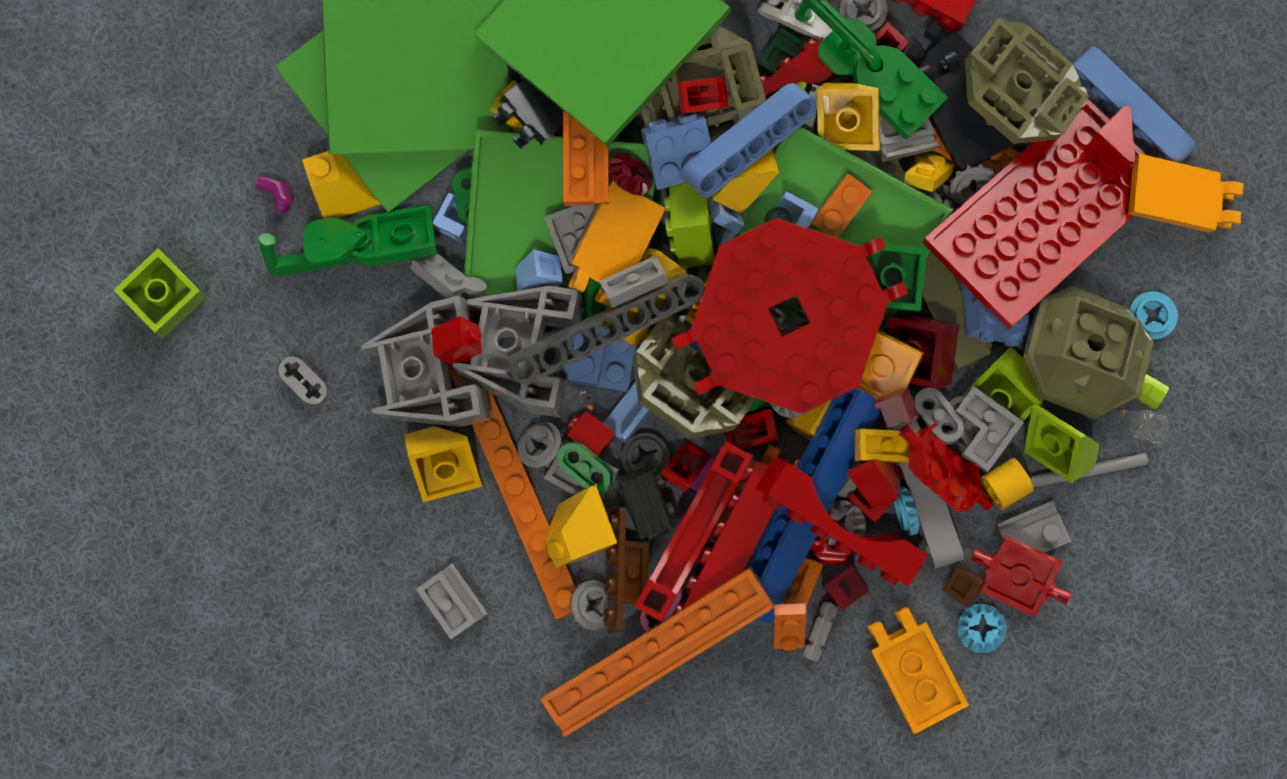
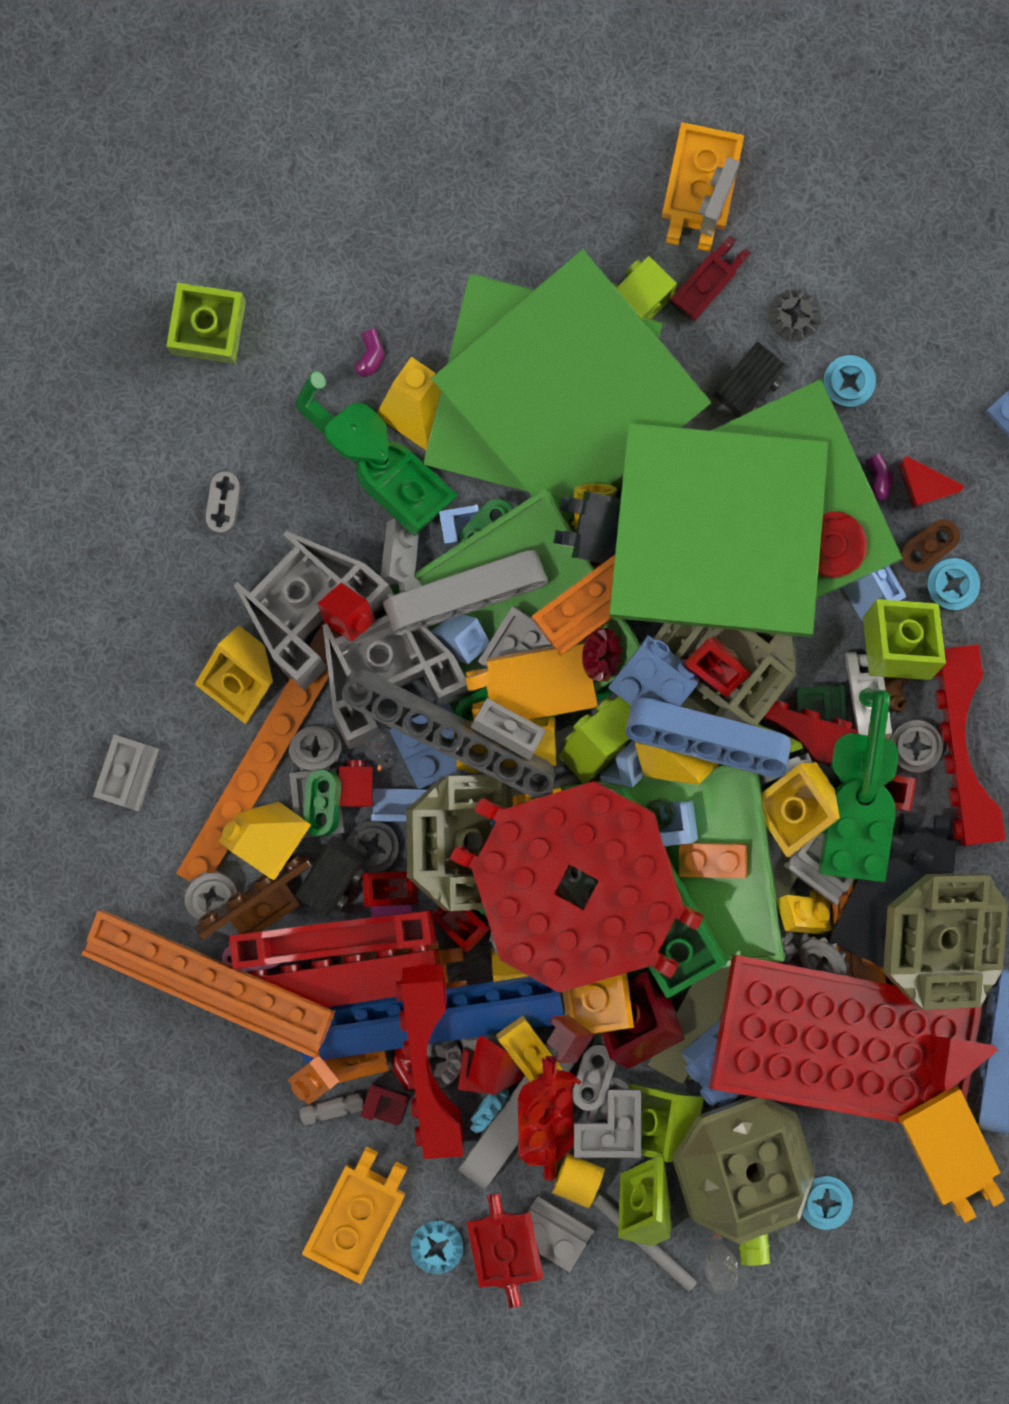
camera: 55 degrees right, 5 degrees up
reddish brown tile [943,564,987,607] -> none
none -> light grey beam [383,550,549,635]

